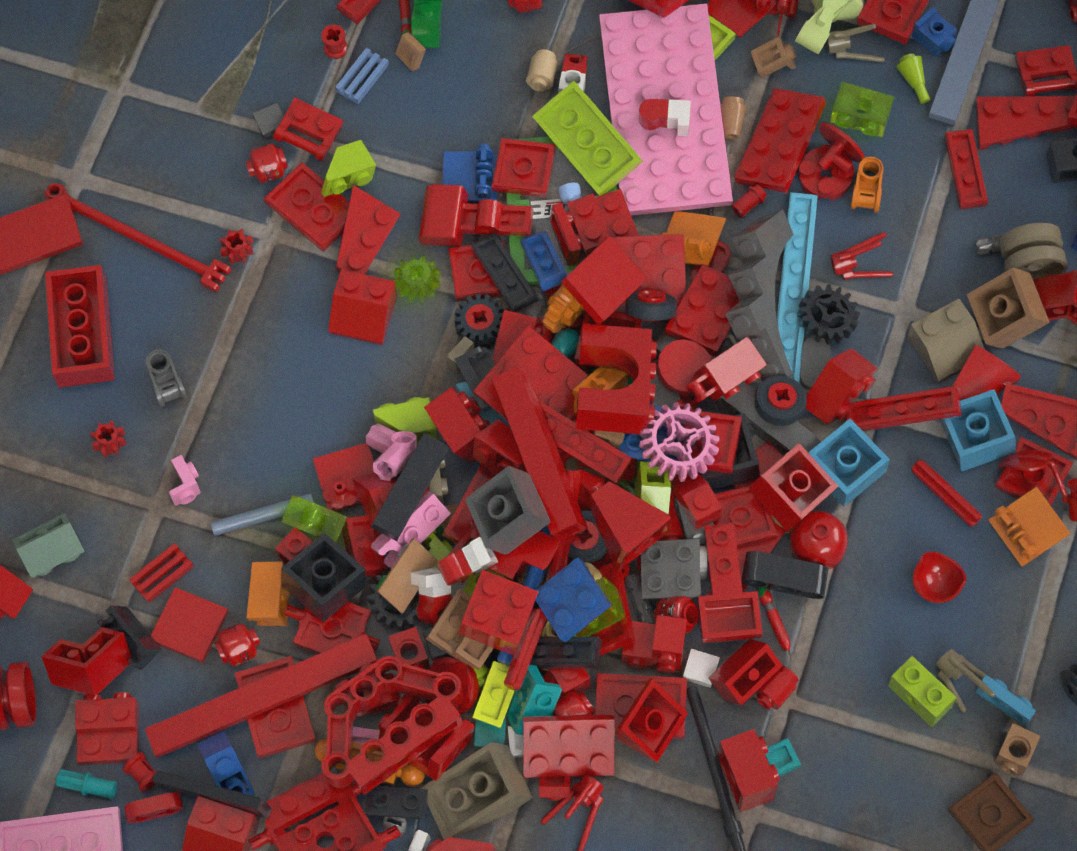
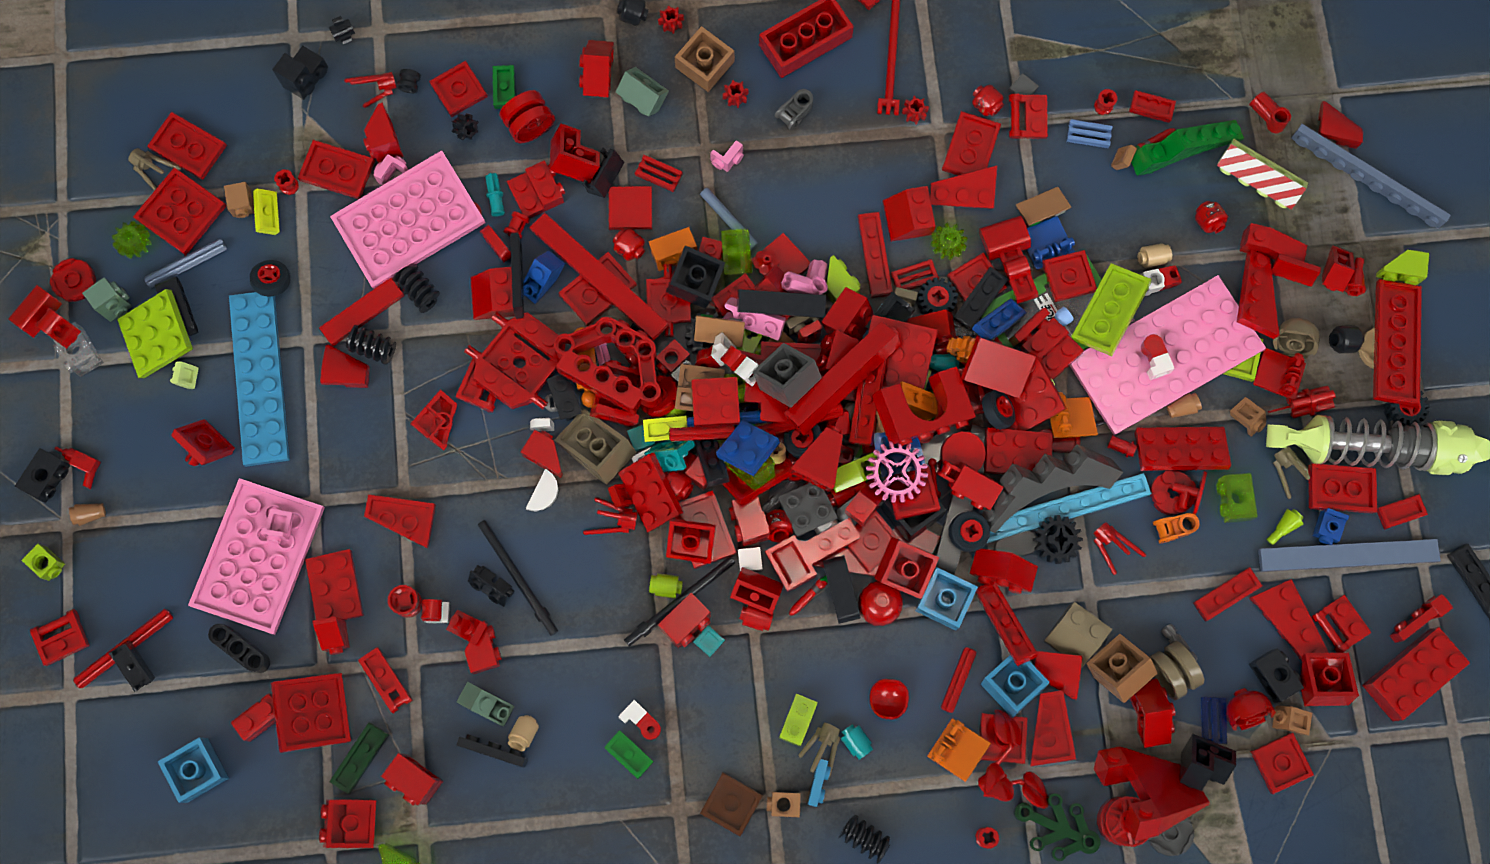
camera: 60 degrees right, 10 degrees up
lime slope [321,140,376,197] -> none
none -> lime brick [649,573,683,598]
none -> medium nougat brick [675,26,735,92]
none -> red plate [797,320,822,344]
none -> teal brick [840,724,873,760]
none -> red tile [858,212,893,298]
none -> red tile [890,259,939,290]
none -> medium nougat piece [1016,187,1071,227]

